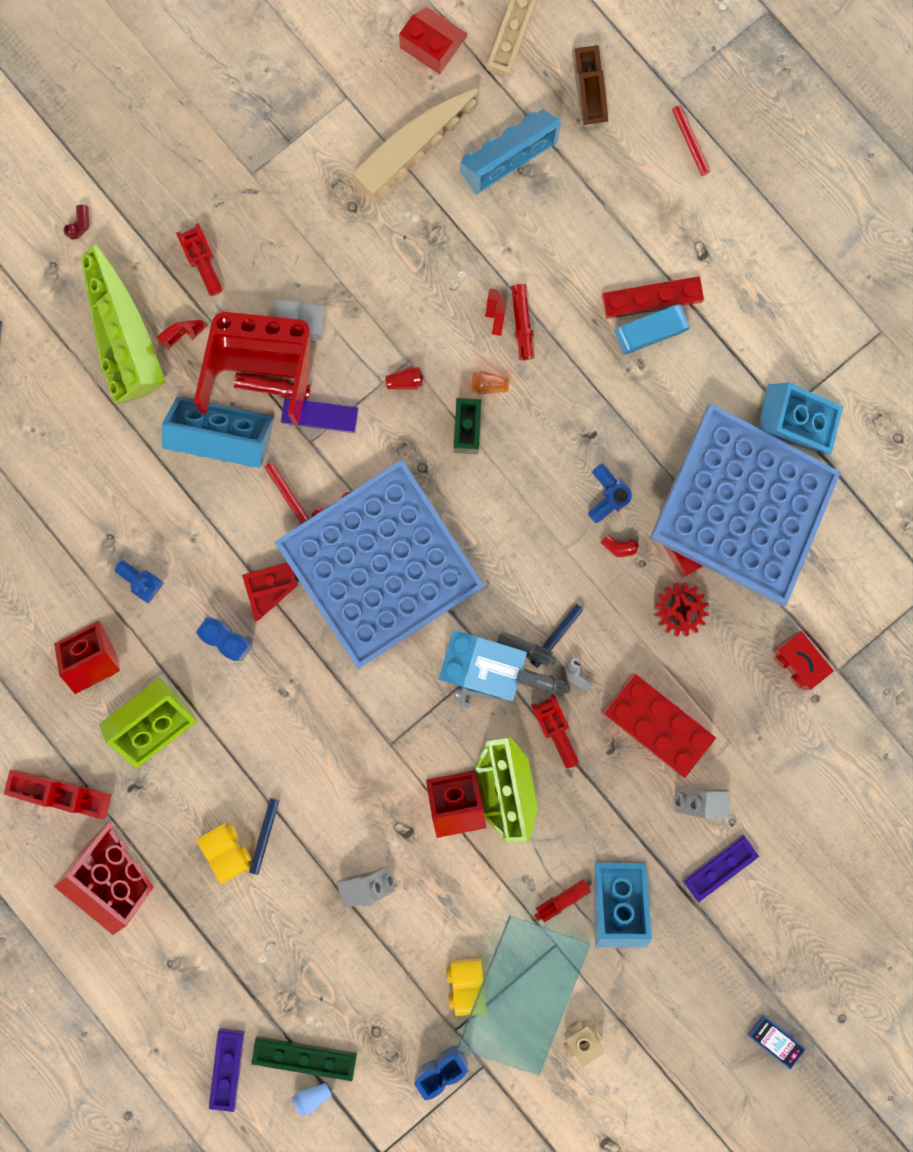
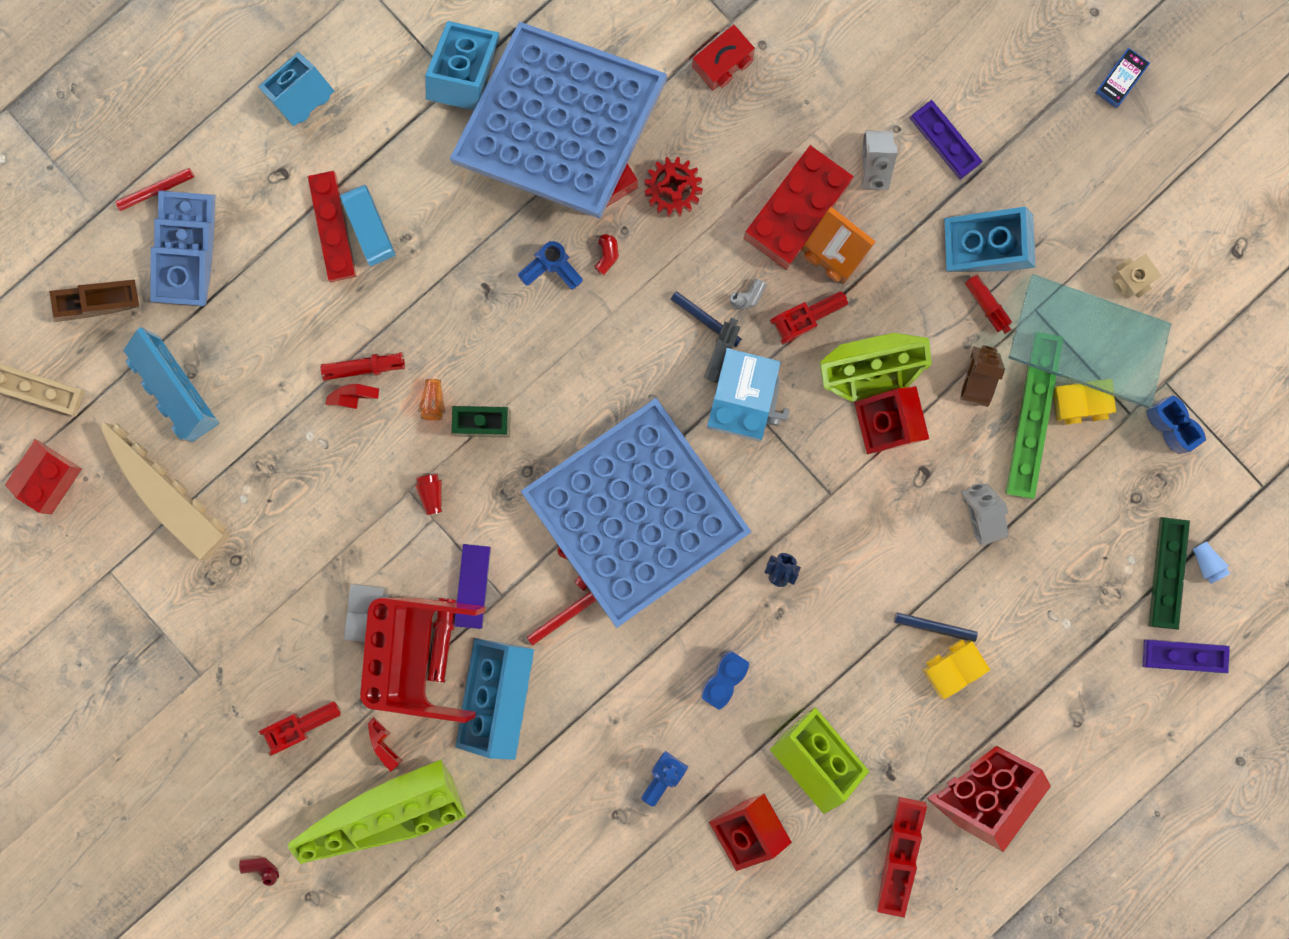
camera: 90 degrees left, 0 degrees up
red wing [242,562,298,622] -> none
dark grey piece [517,669,570,696] -> none
none -> medium blue slope [150,191,216,306]
none -> dark azure slope [258,52,335,126]
none -> dark blue gear [764,553,801,587]
none -> orange slope [802,207,876,284]
none -> reddish brown pin [960,345,1005,407]
none -> bright green plate [1005,333,1063,499]

